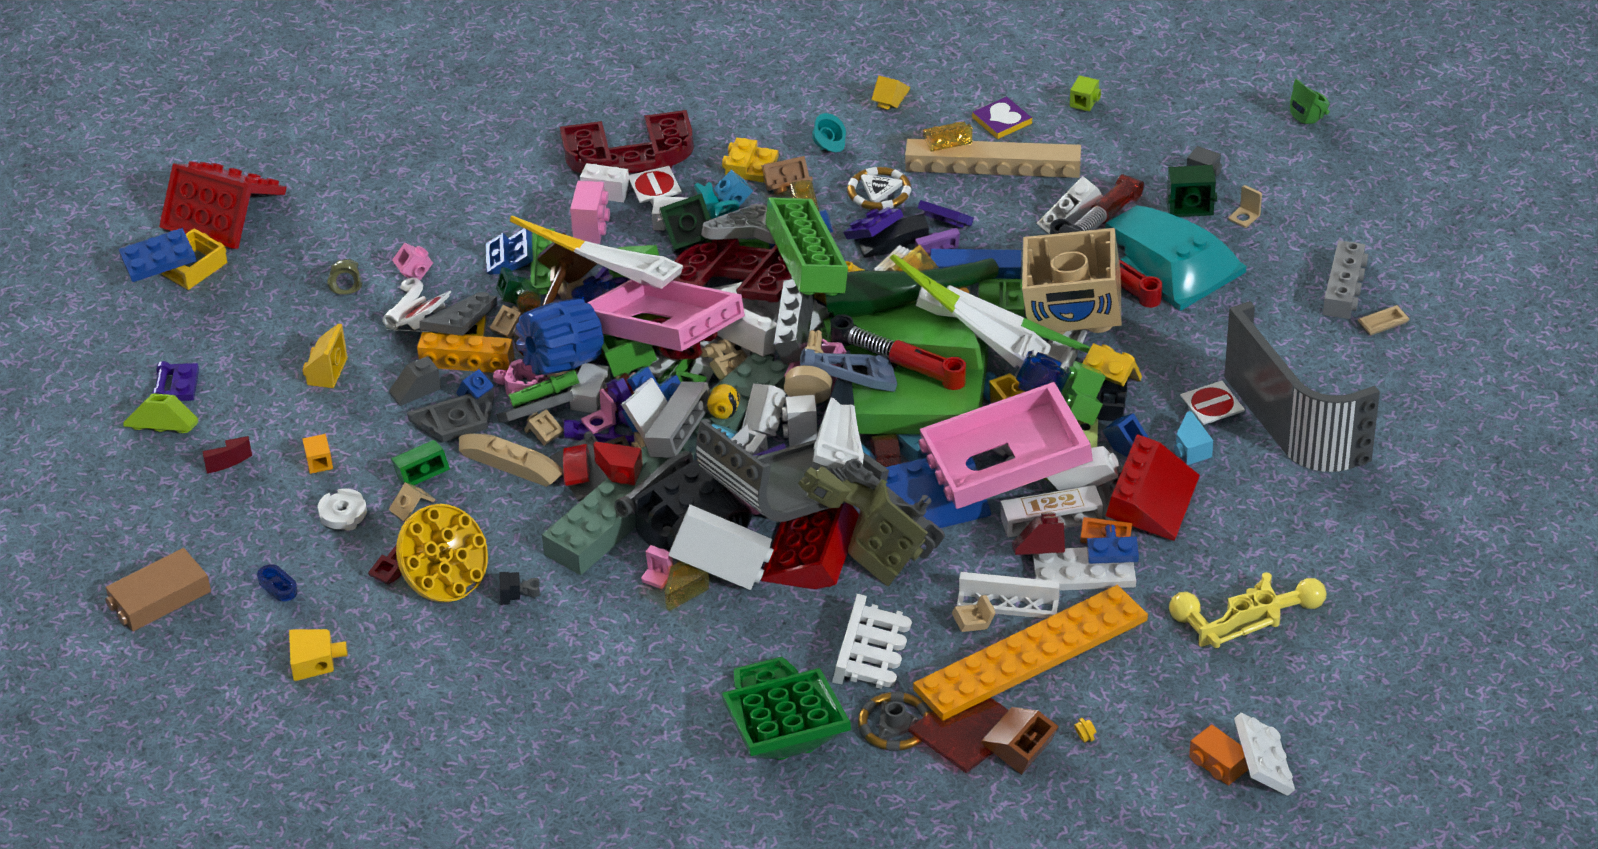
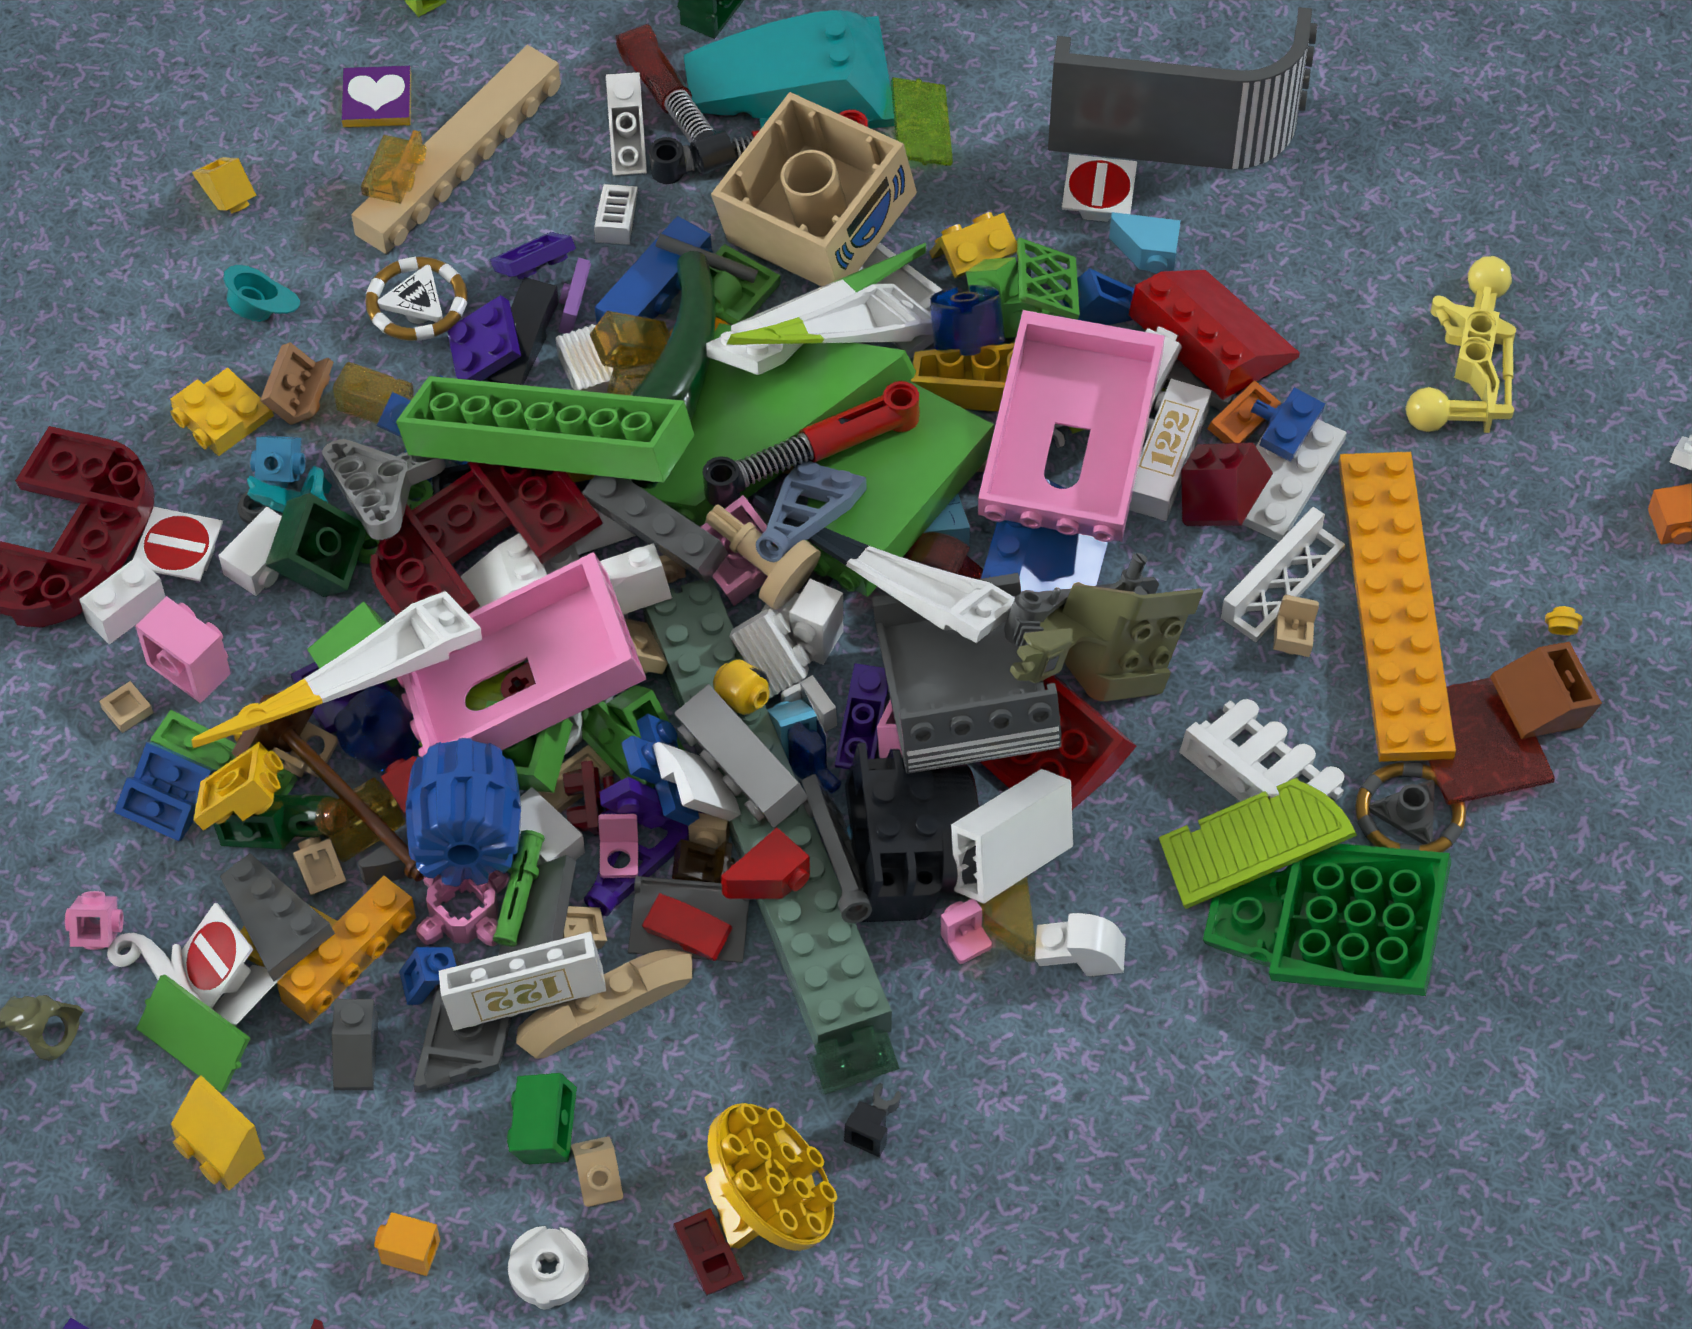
camera: 60 degrees left, 15 degrees up
none -> tan plate [99,681,153,733]
none -> bright green piece [136,974,250,1092]
none -> yellow plate [193,742,283,831]
none -> white brick [439,932,606,1031]
none -> white slope [594,184,638,245]
none -> dark grey bar [656,233,758,283]
none -> clear green brick [807,1025,899,1095]
none -> clear neon green piece [891,77,953,166]
none -> bright green window [1017,238,1080,320]
none -> white brick [1035,913,1126,976]
none -> lime piece [1159,777,1357,909]

